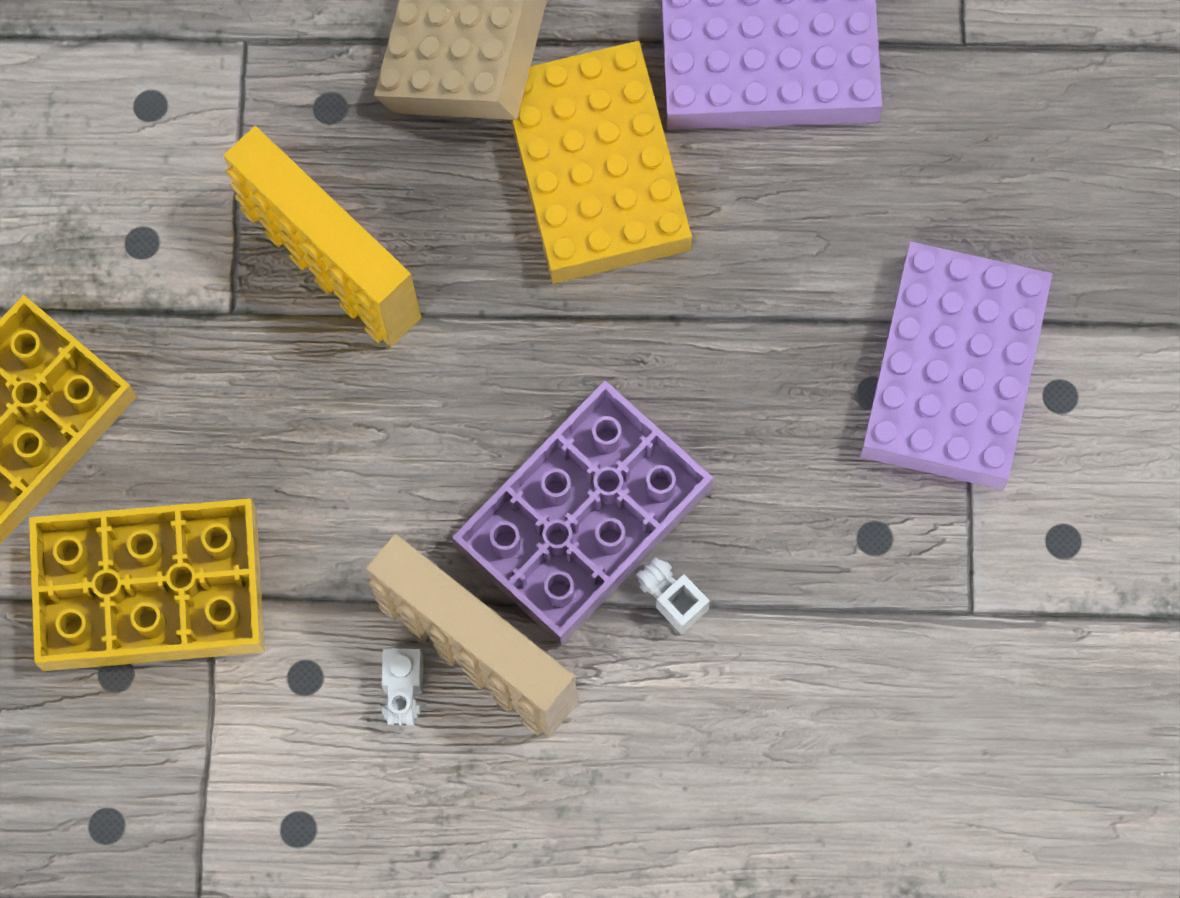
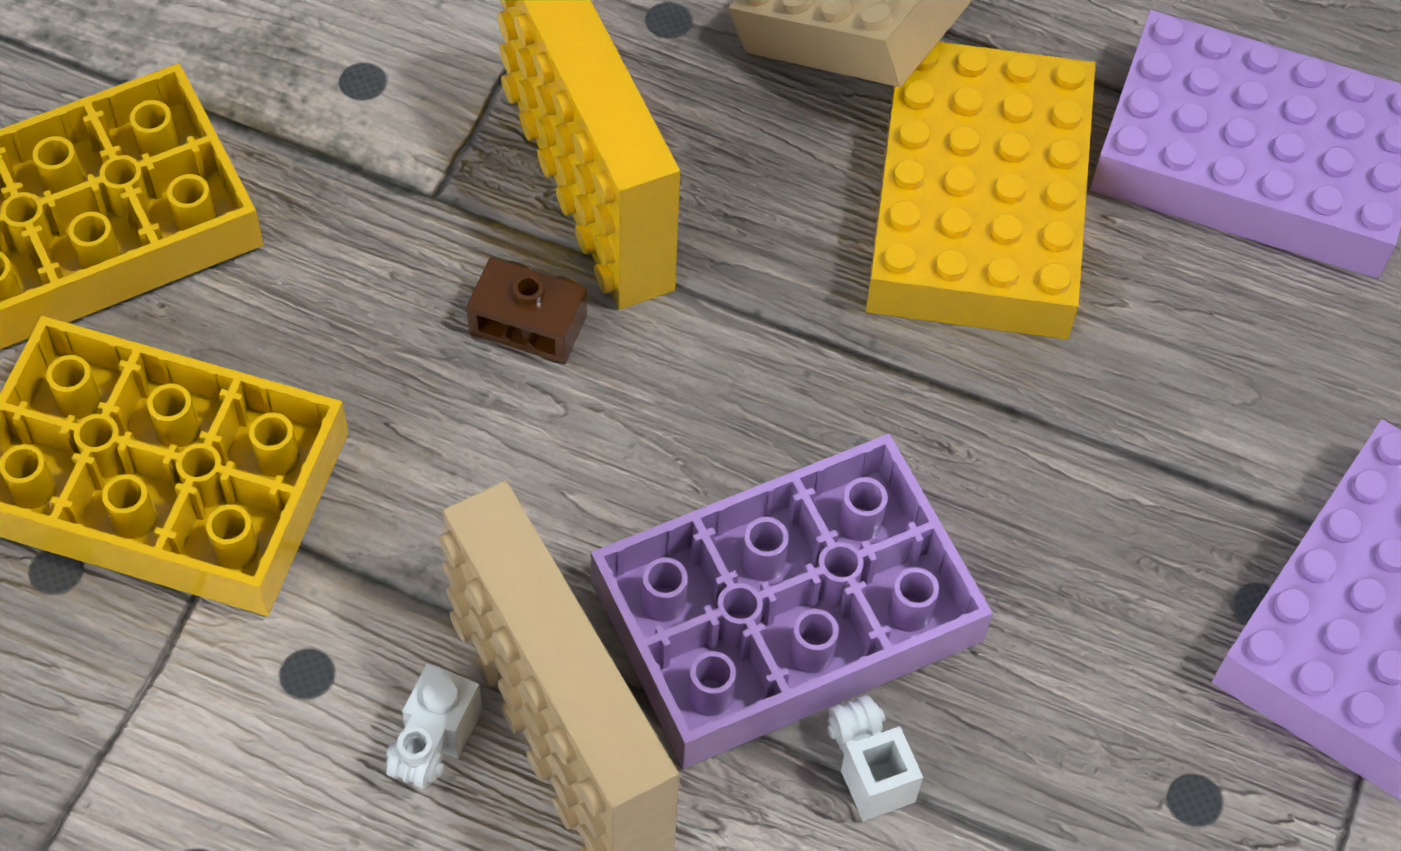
camera: 15 degrees right, 15 degrees down
none -> reddish brown brick [466,257,587,364]

